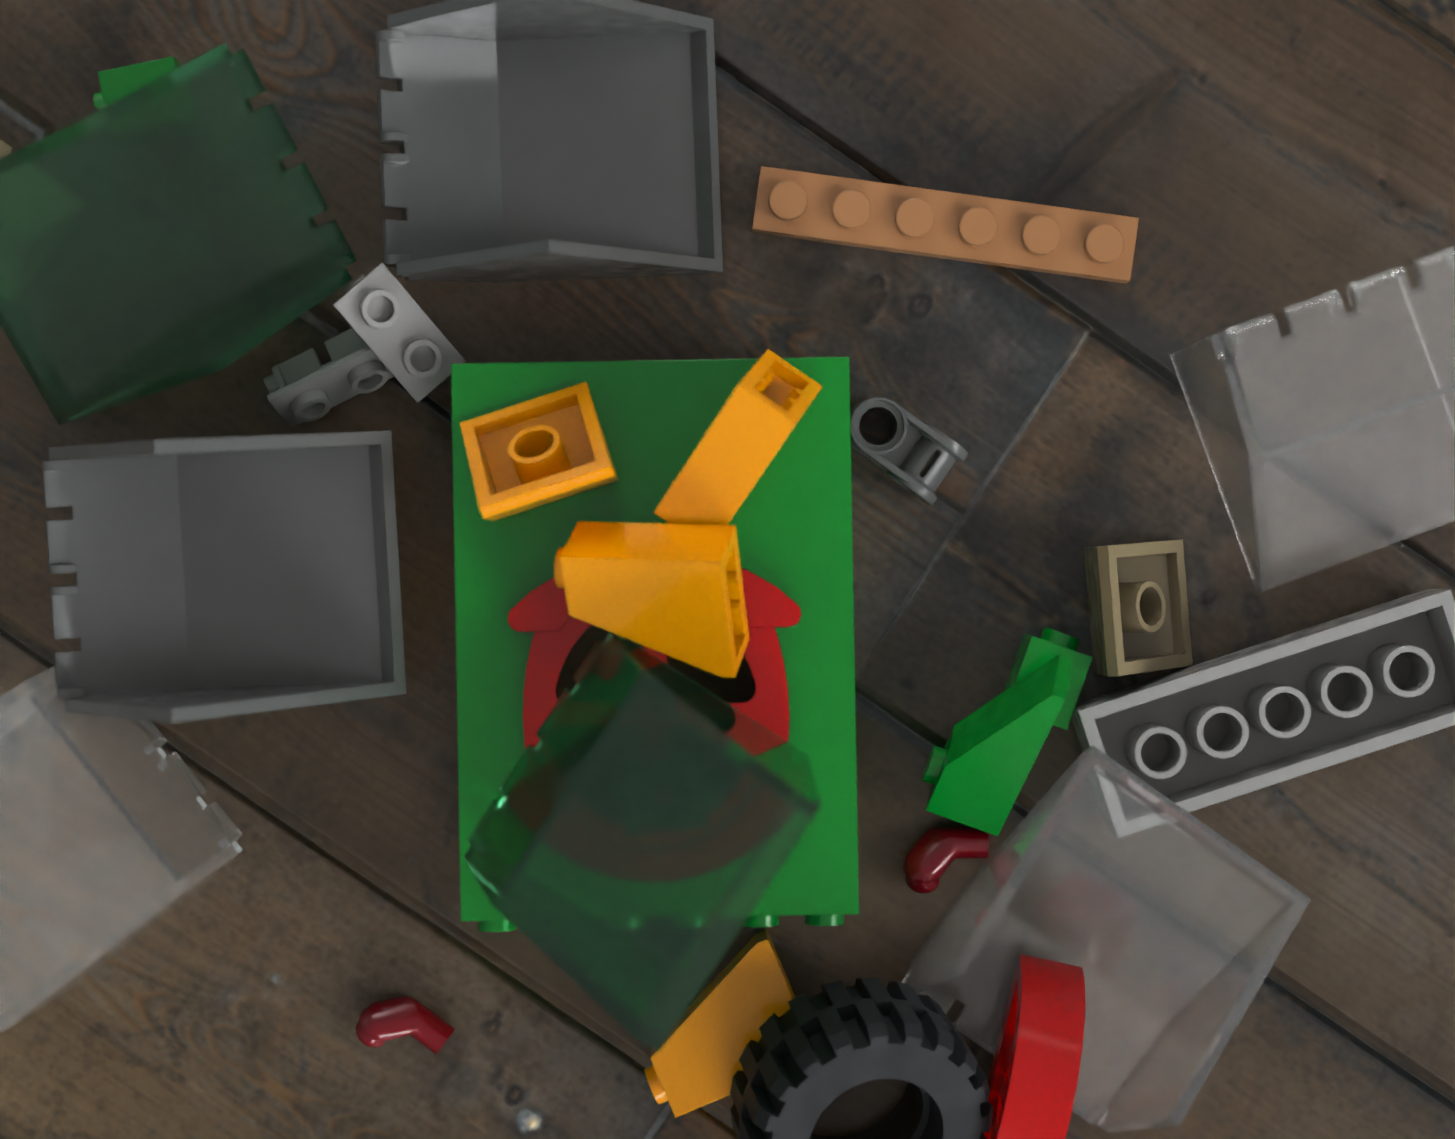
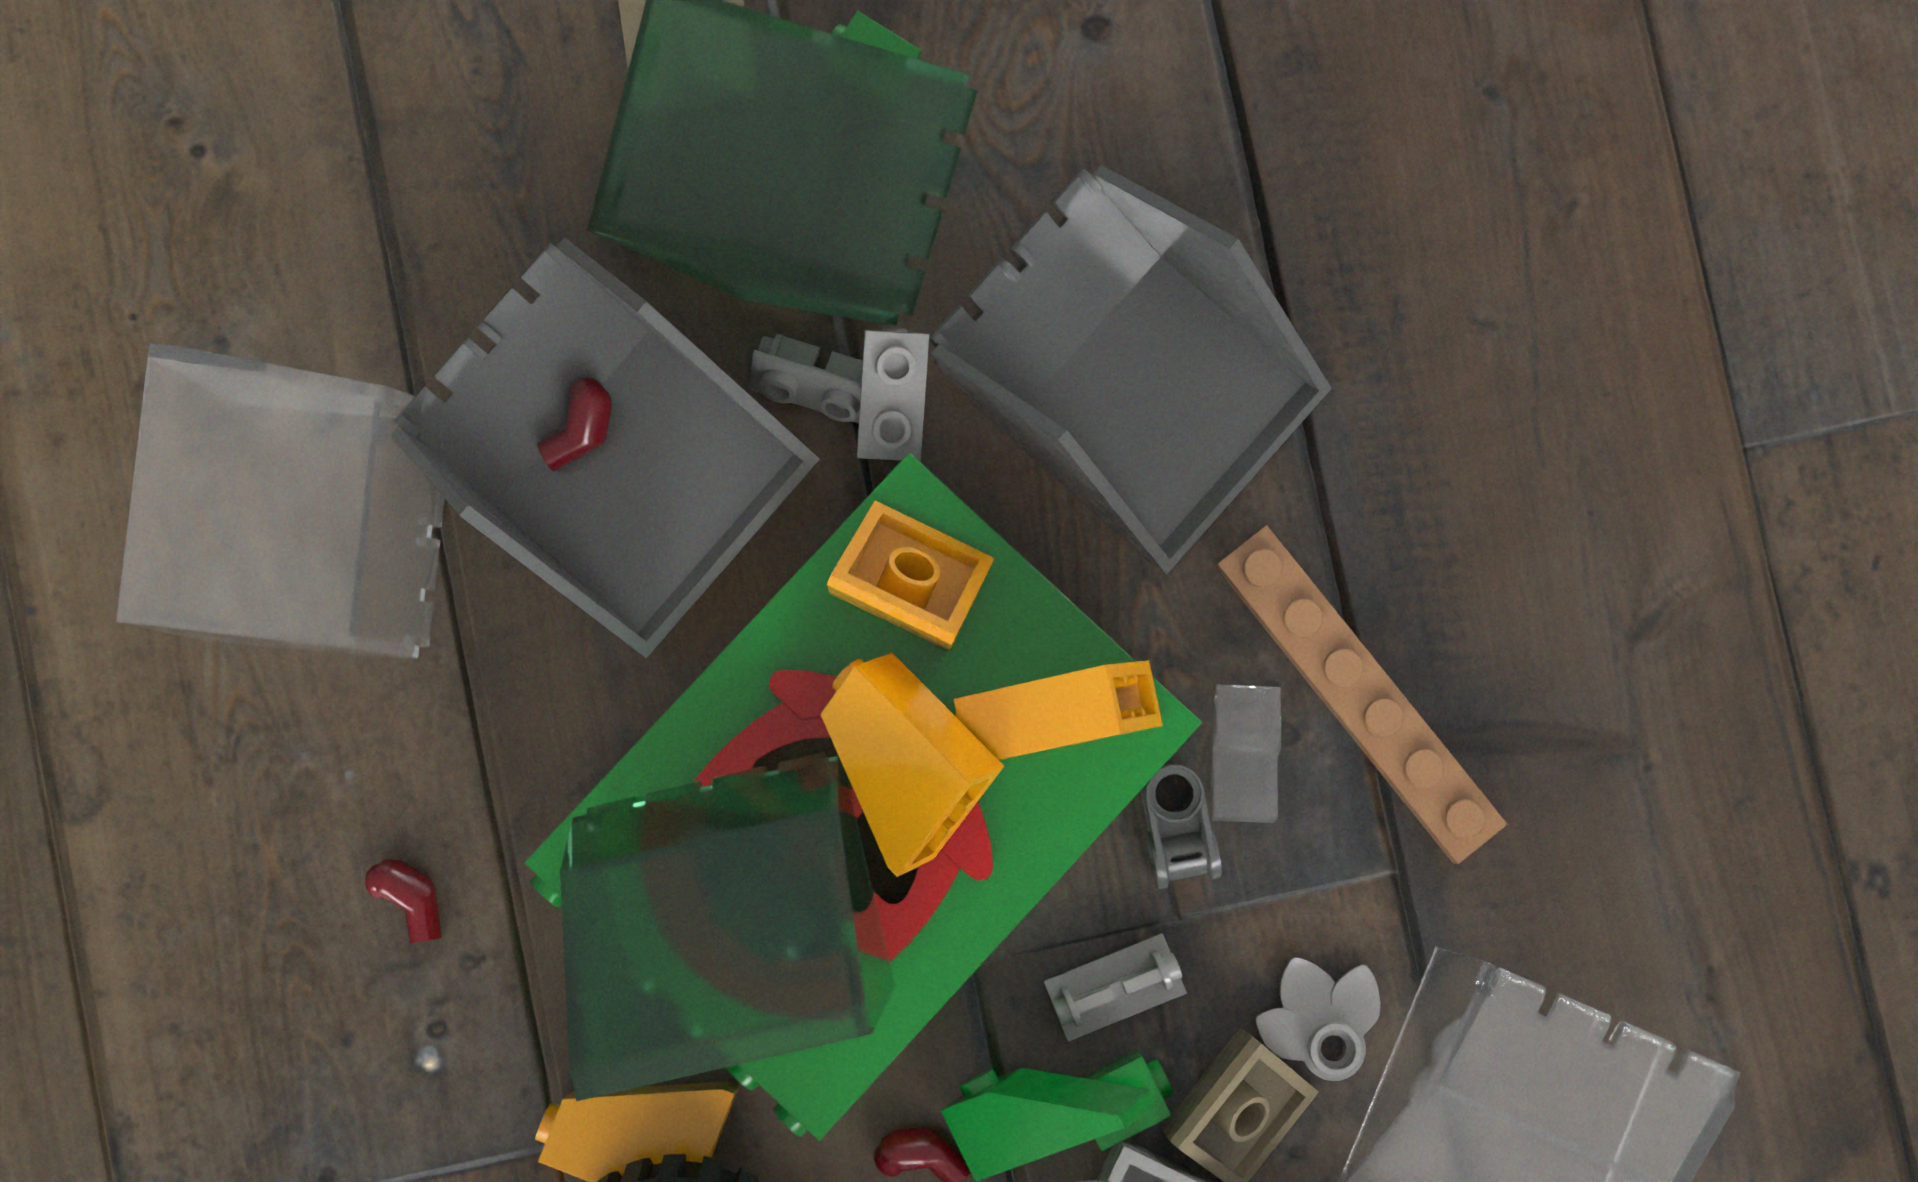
camera: 35 degrees right, 5 degrees down
none -> dark red arm [537,377,612,472]
none -> light grey hinge [1044,933,1187,1042]
none -> clear slope [1211,684,1281,823]
none -> light grey plate [1255,957,1381,1081]

